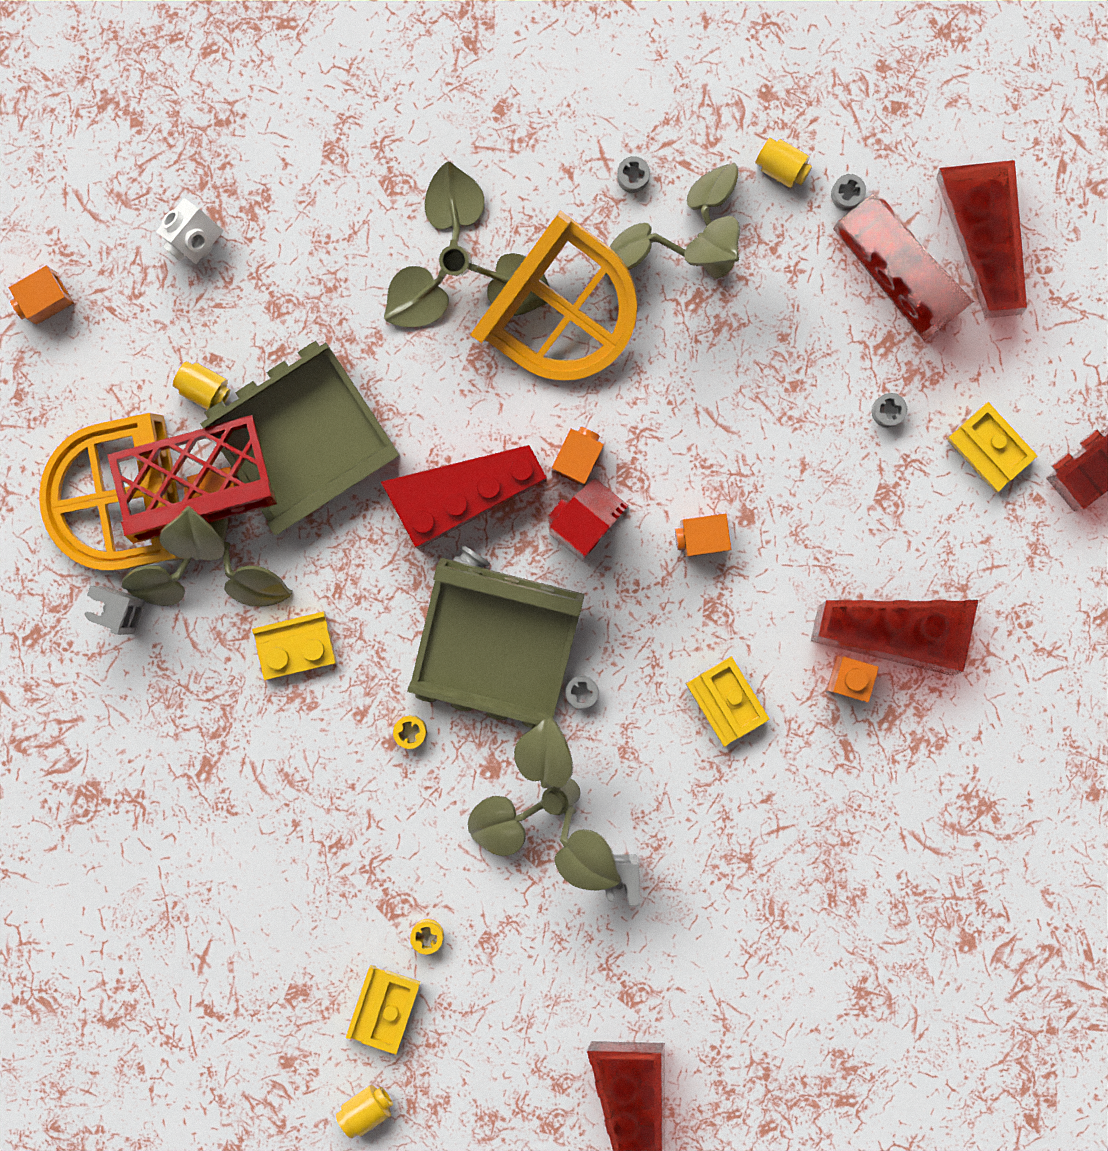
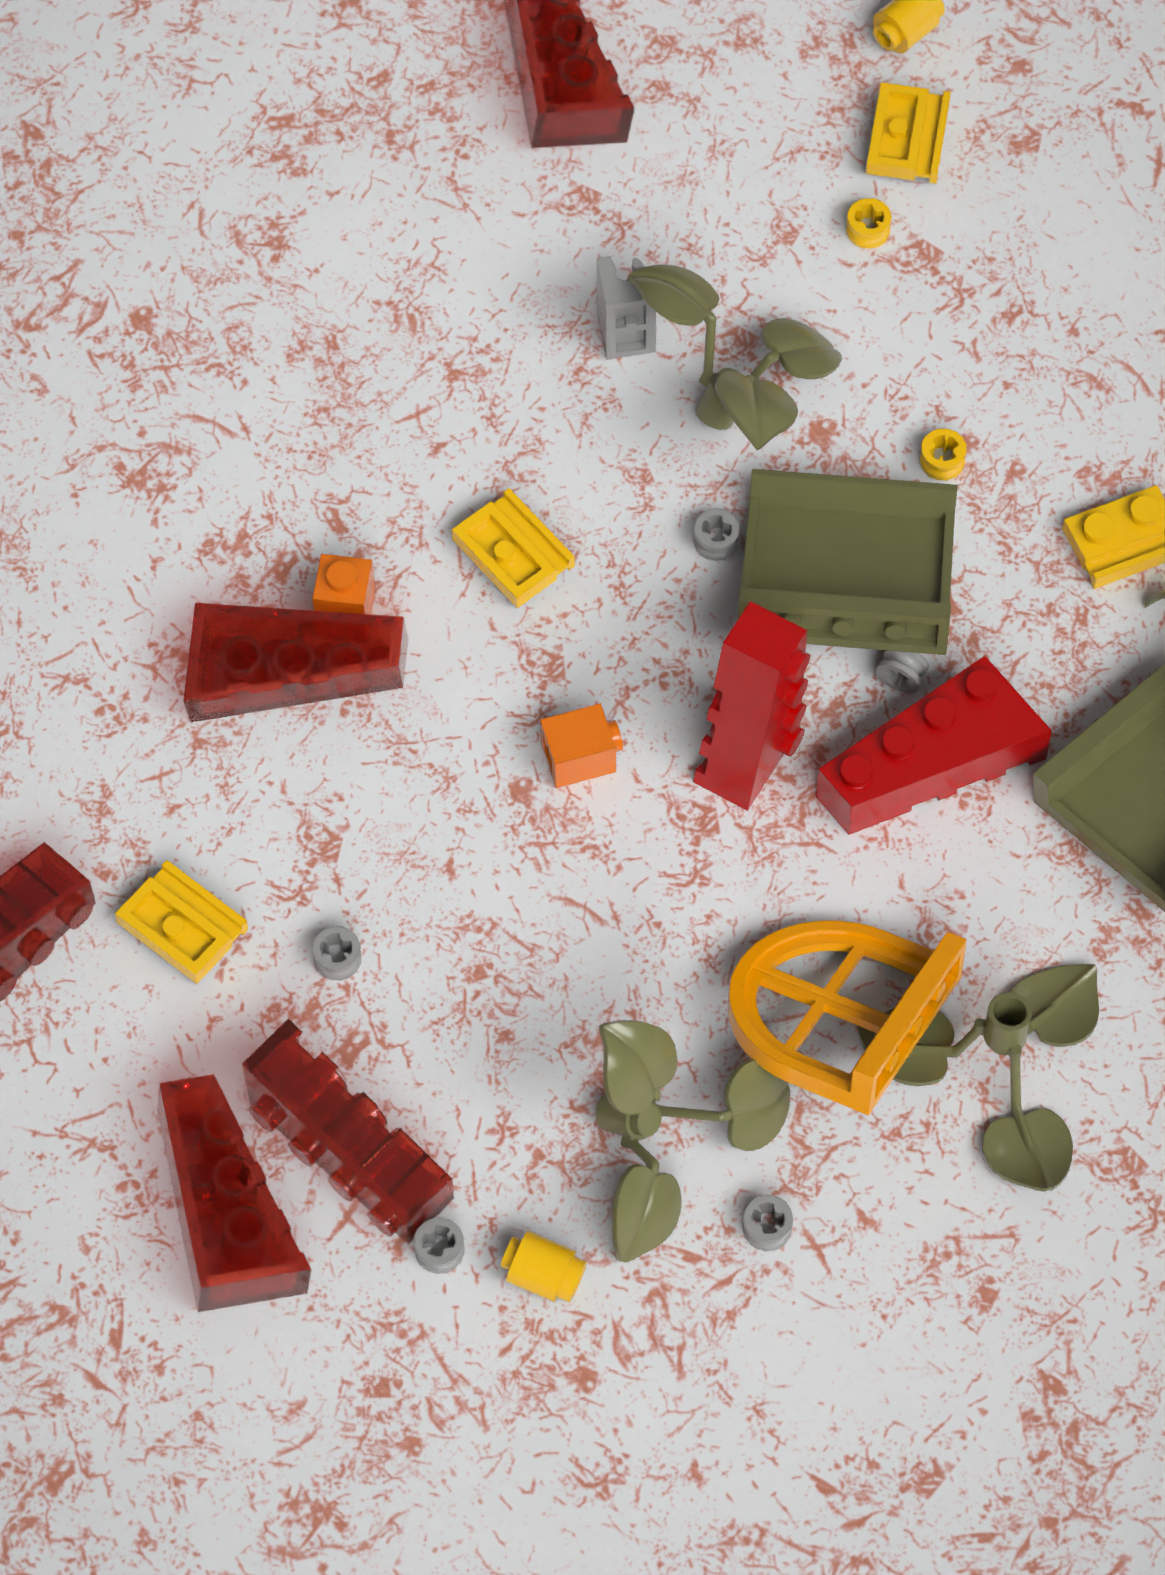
camera: 170 degrees right, 25 degrees down
orange brick [551,426,604,486] -> none

